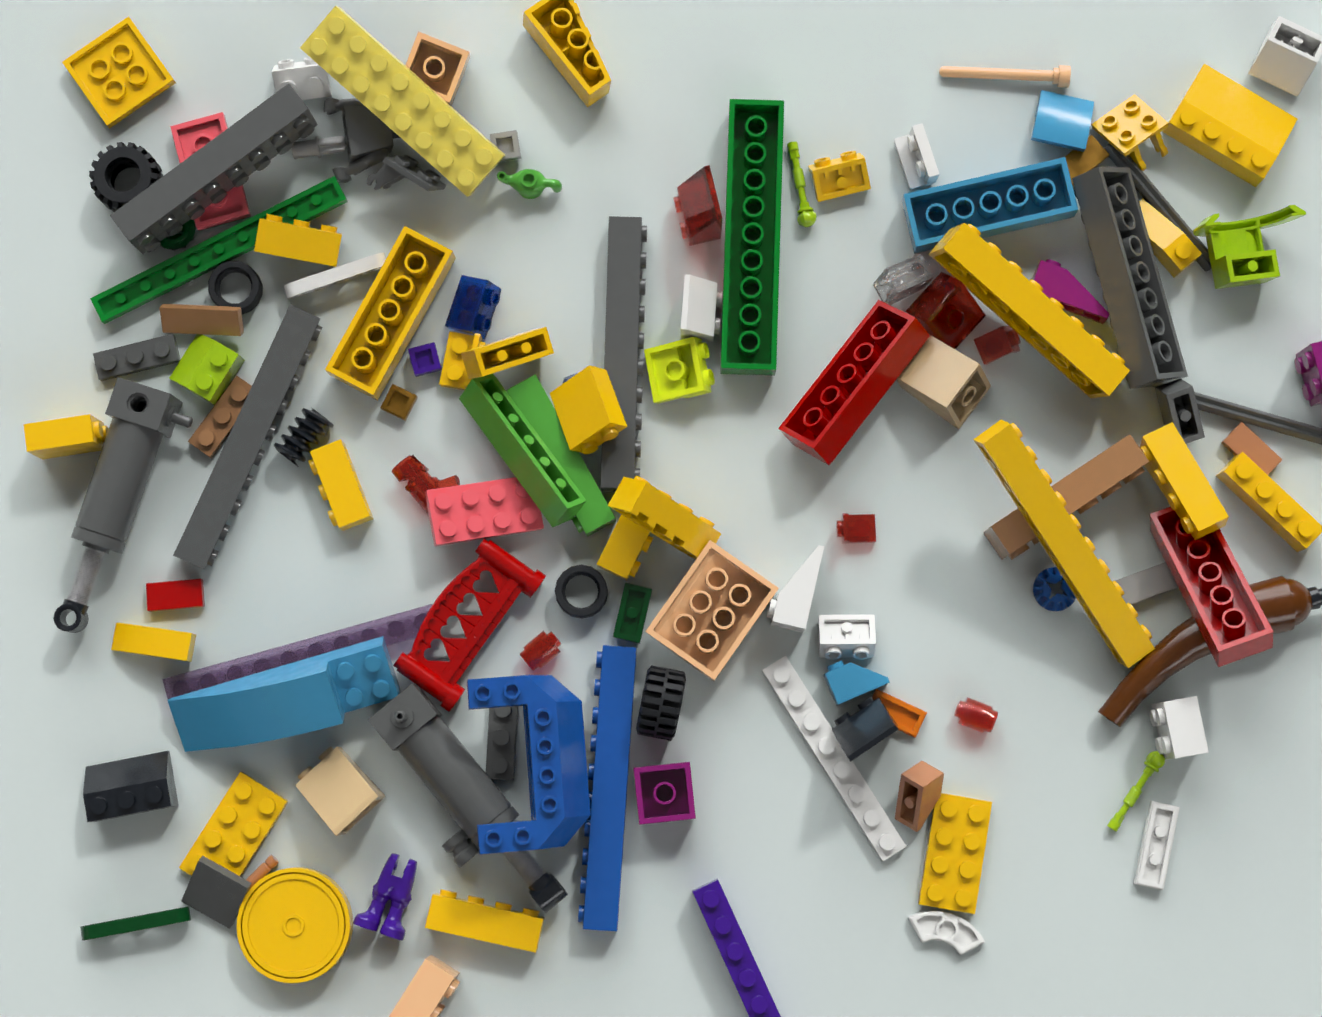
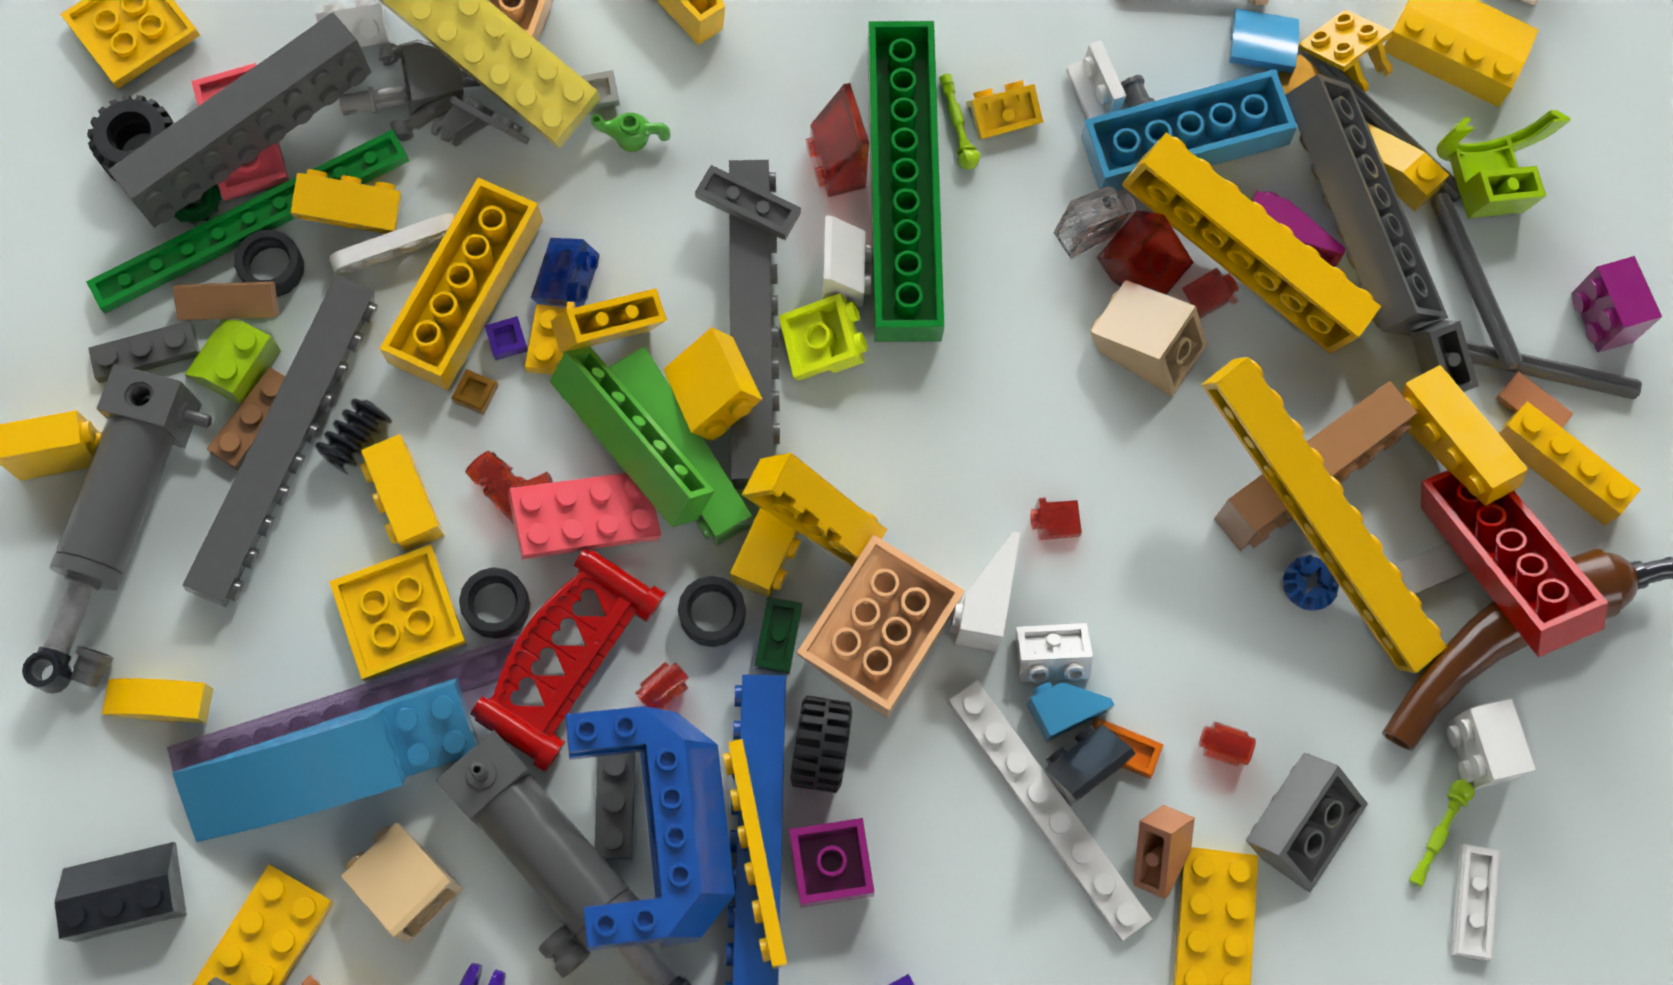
camera: 10 degrees left, 10 degrees down
red tile [146,579,205,612] -> none
red brick [778,300,930,466] -> none
none -> dark grey piece [70,646,114,687]
none -> yellow plate [329,544,467,682]
none -> black tyre [459,567,530,639]
none -> dark grey plate [695,165,801,241]
none -> yellow plate [723,739,788,969]
none -> dark grey bush [1121,75,1155,108]
none -> dark grey slope [1245,752,1368,892]
none -> dark grey axle [1431,193,1523,370]

